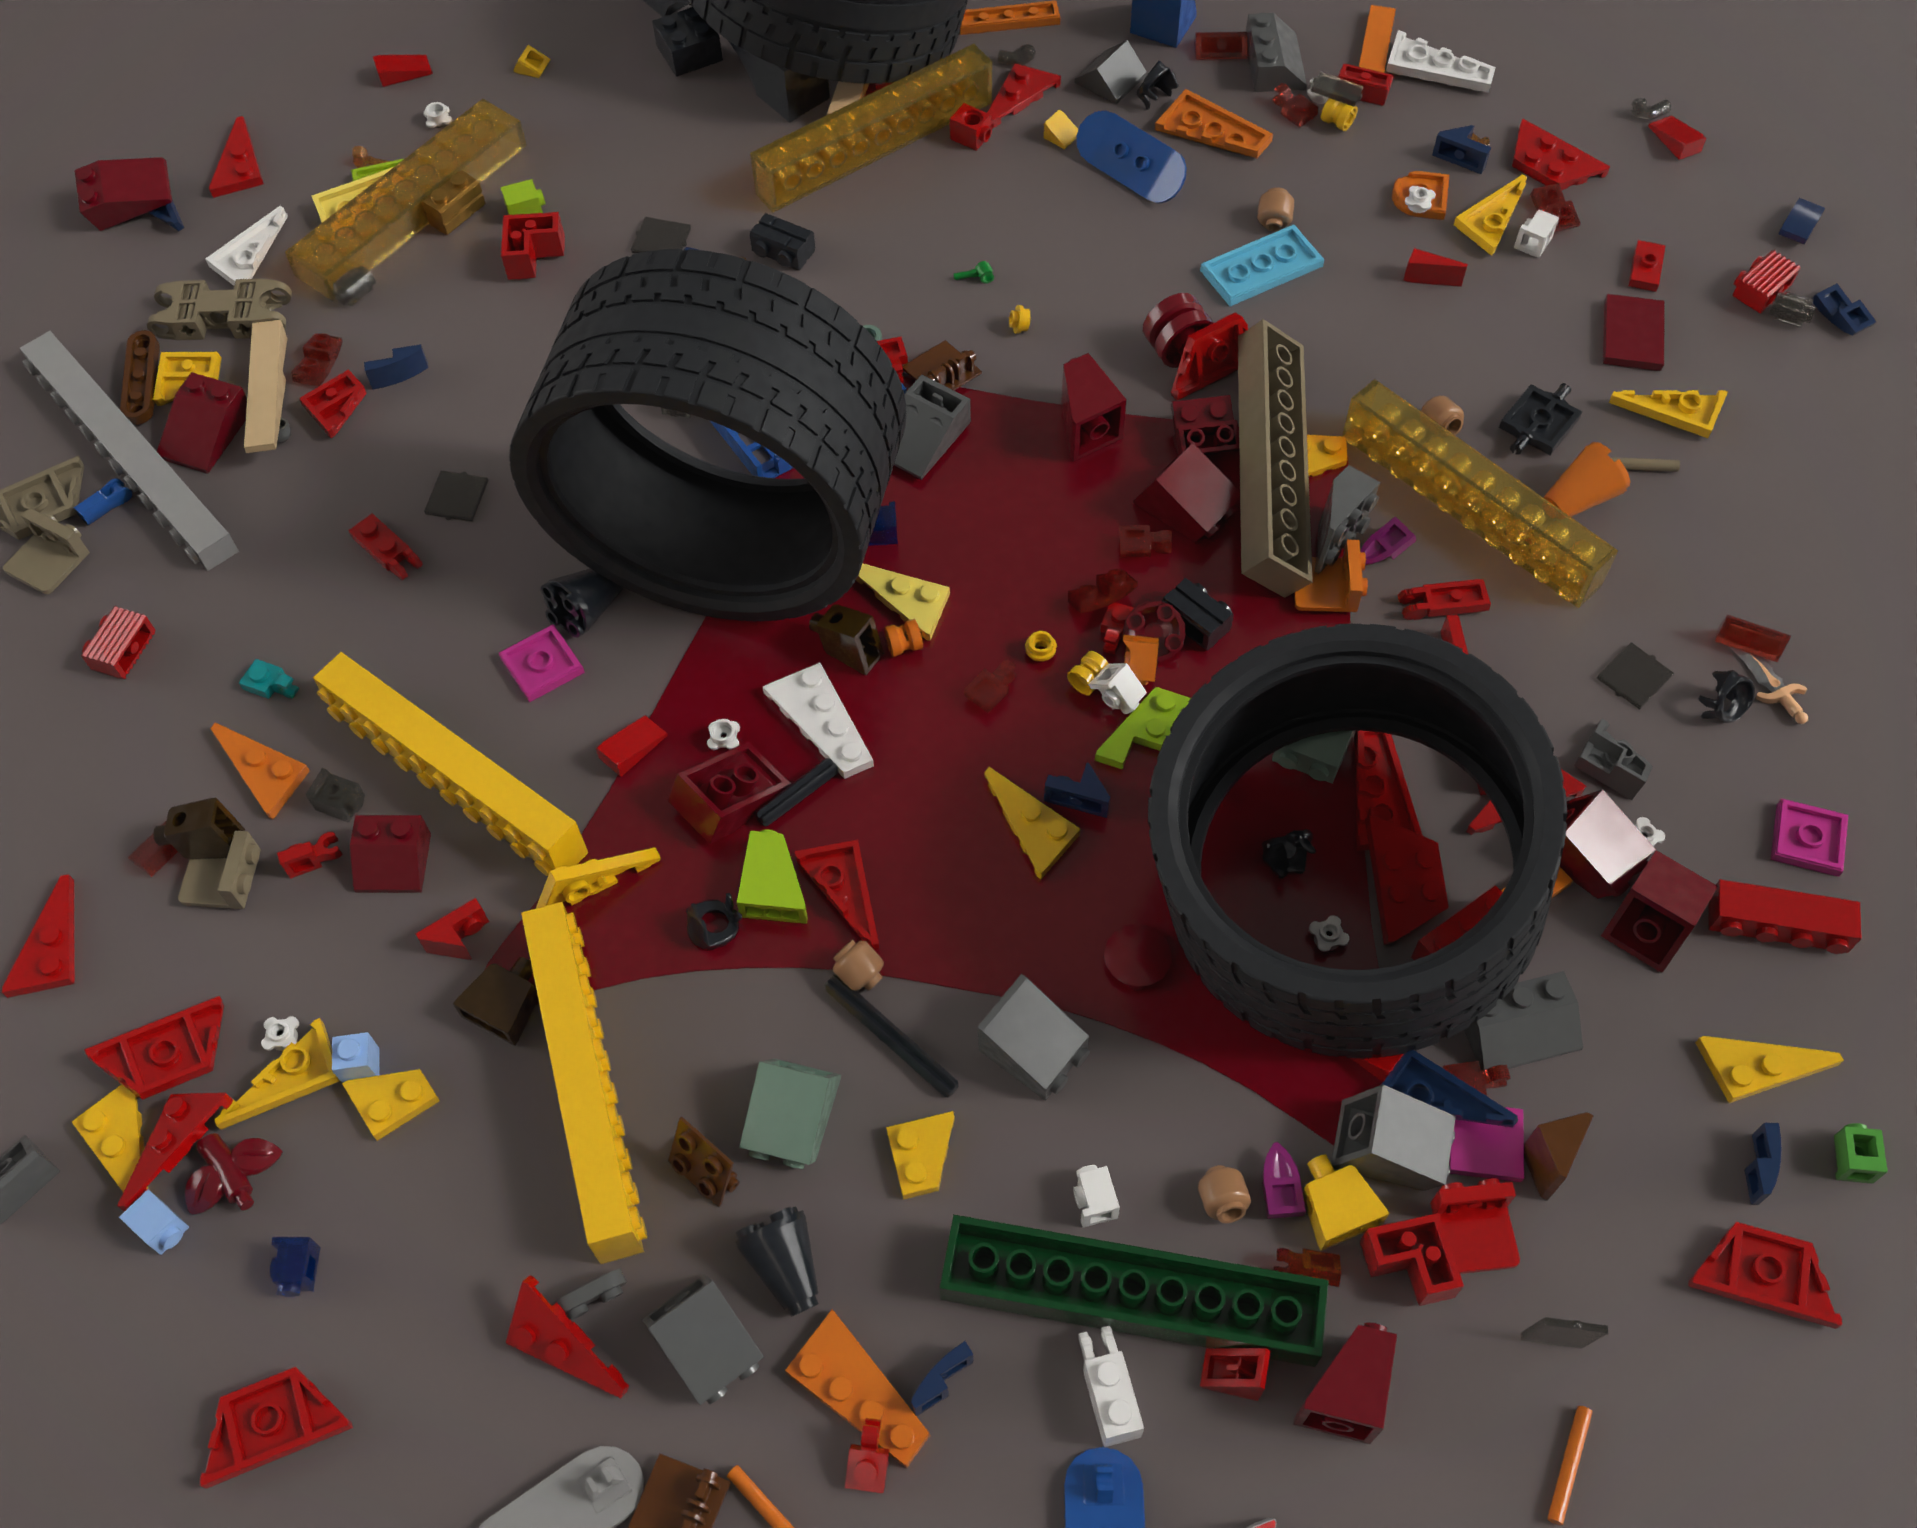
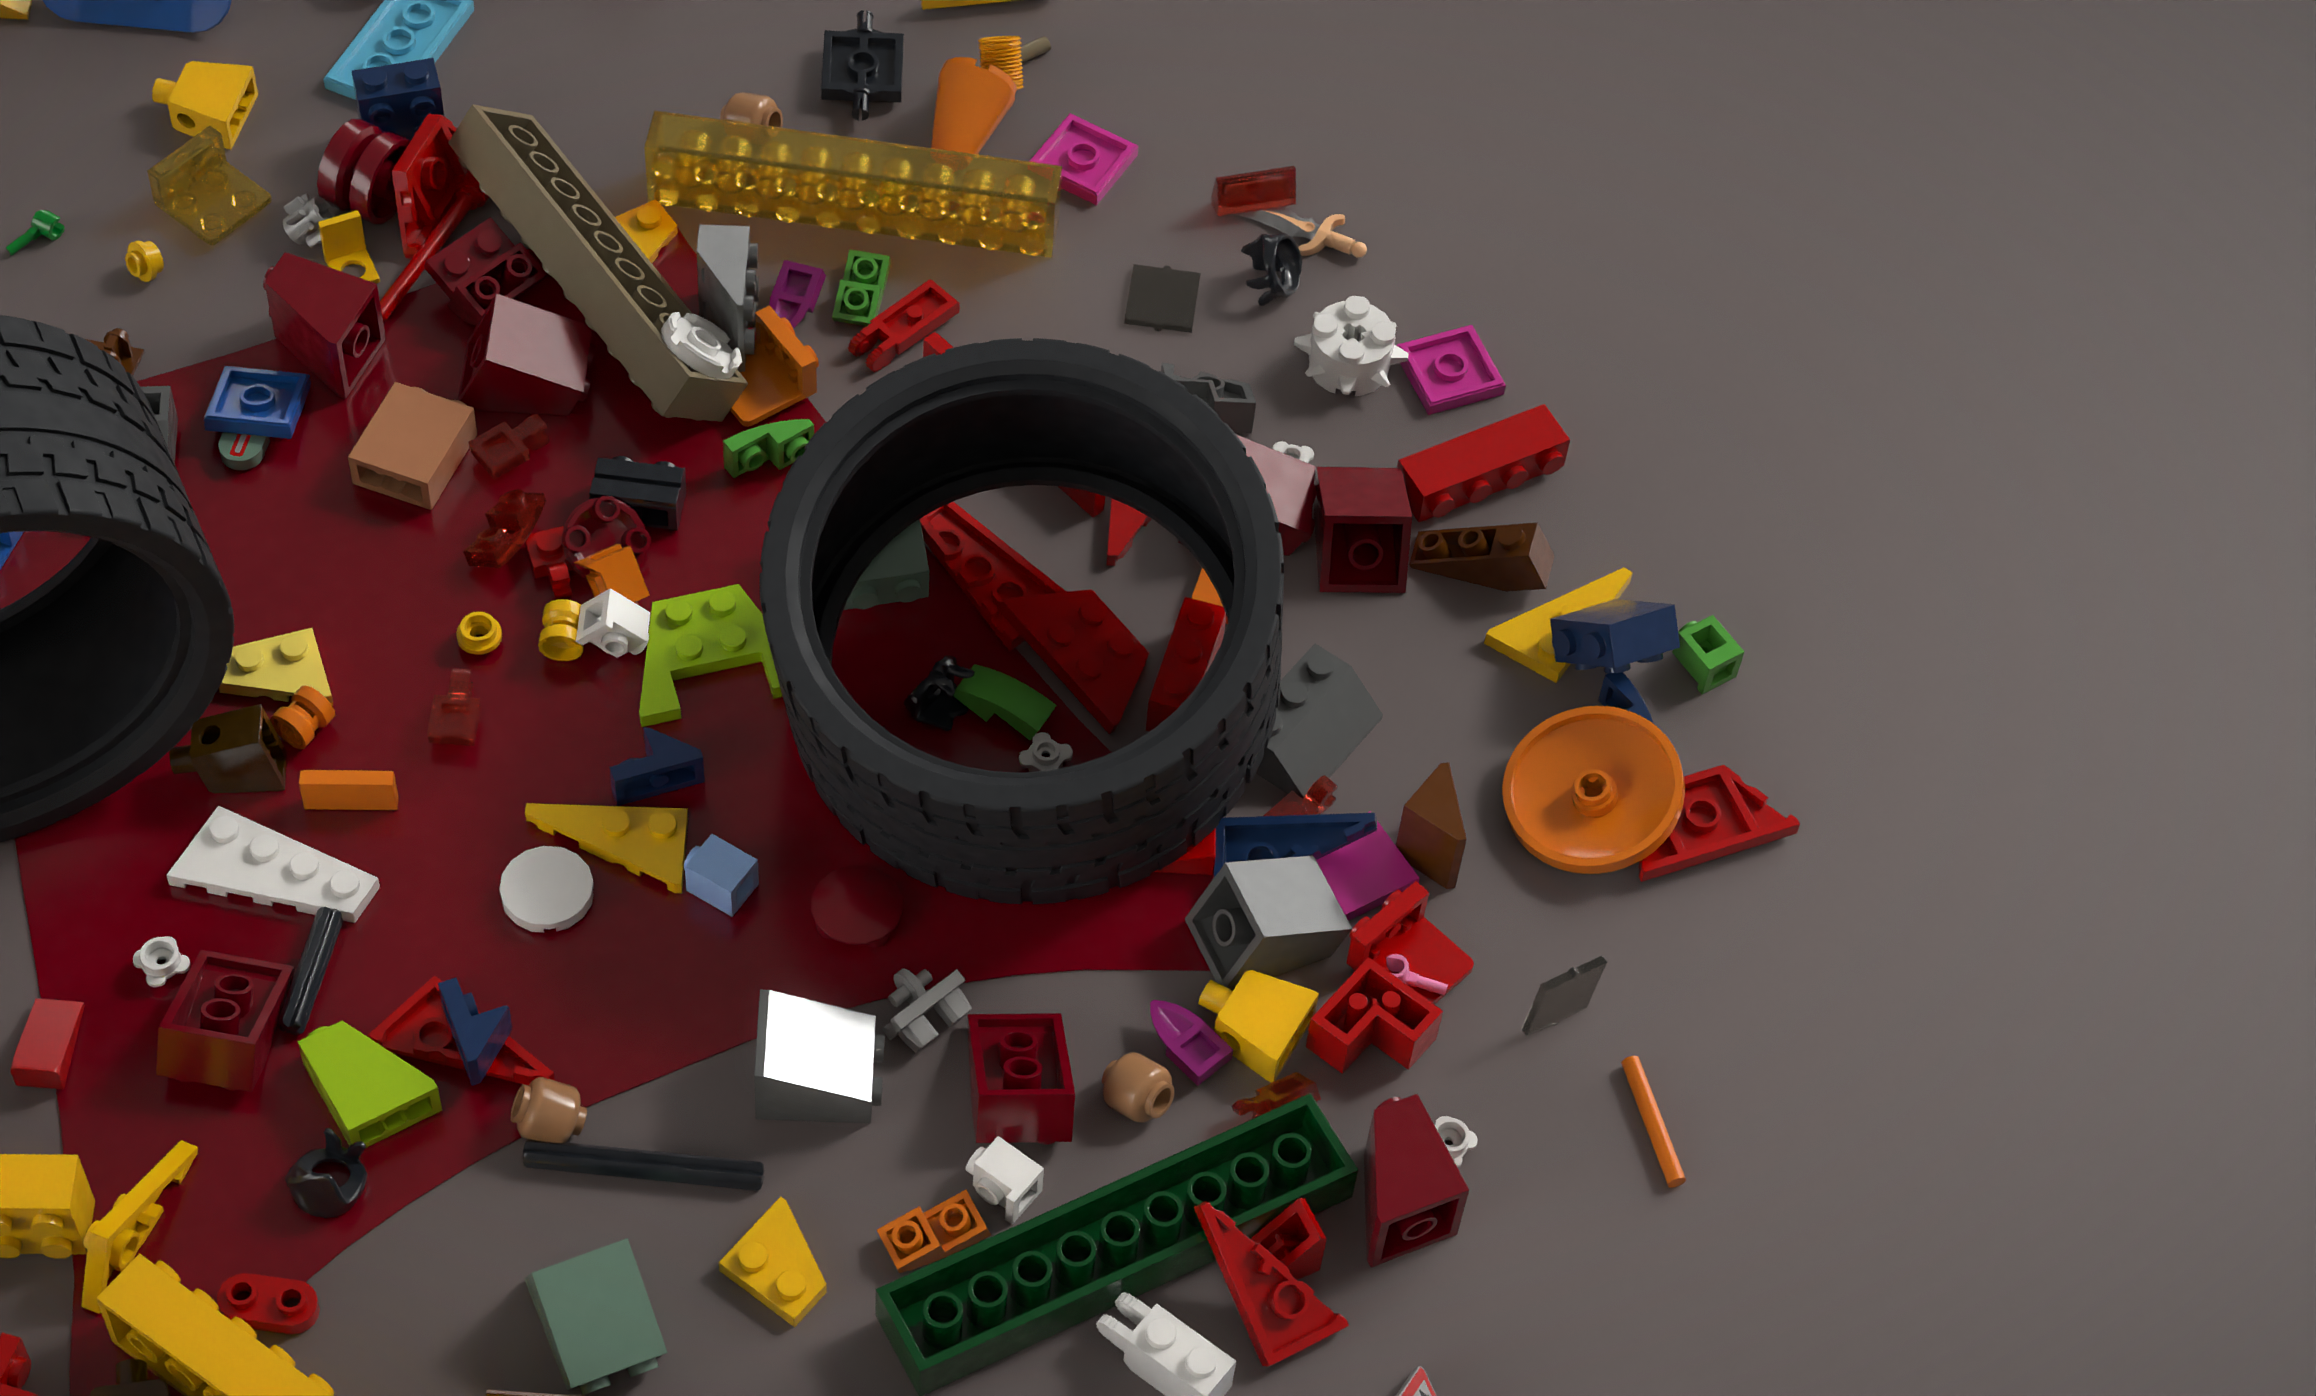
camera: 45 degrees left, 5 degrees down
none -> clear yellow bracket [147,126,272,246]
none -> yellow torso [152,61,258,150]
none -> blue tile [204,366,311,439]
none -> red plate [217,1273,320,1334]
none -> sand green tile [218,432,270,470]
none -> light grey gear [283,193,335,248]
none -> orange tile [299,770,399,810]
none -> yellow bracket [318,210,380,284]
none -> nougat brick [348,382,477,510]
none -> dark blue brick [351,58,444,141]
none -> red piece [380,172,490,323]
none -> dark blue slope [438,977,512,1086]
none -> white tile [499,846,594,933]
none -> white tile [661,312,742,379]
none -> light blue brick [683,834,759,917]
none -> bright green slope [723,419,814,478]
none -> bright green slope [832,249,891,326]
none -> orange slope [877,1189,991,1273]
none -> light grey hips [882,969,972,1053]
none -> bright green slope [954,664,1057,740]
none -> dark red slope [967,1013,1075,1144]
none -> light orange piece [978,36,1024,90]
none -> dark pink tile [1028,113,1139,205]
none -> red wing [1194,1202,1349,1366]
none -> white brick [1294,296,1409,396]
none -> bright pink hand [1386,954,1448,995]
none -> reddish brown slope [1409,522,1555,592]
none -> white plate [1435,1116,1477,1168]
none -> orange dish [1502,706,1685,874]
none -> dark blue brick [1550,599,1680,673]

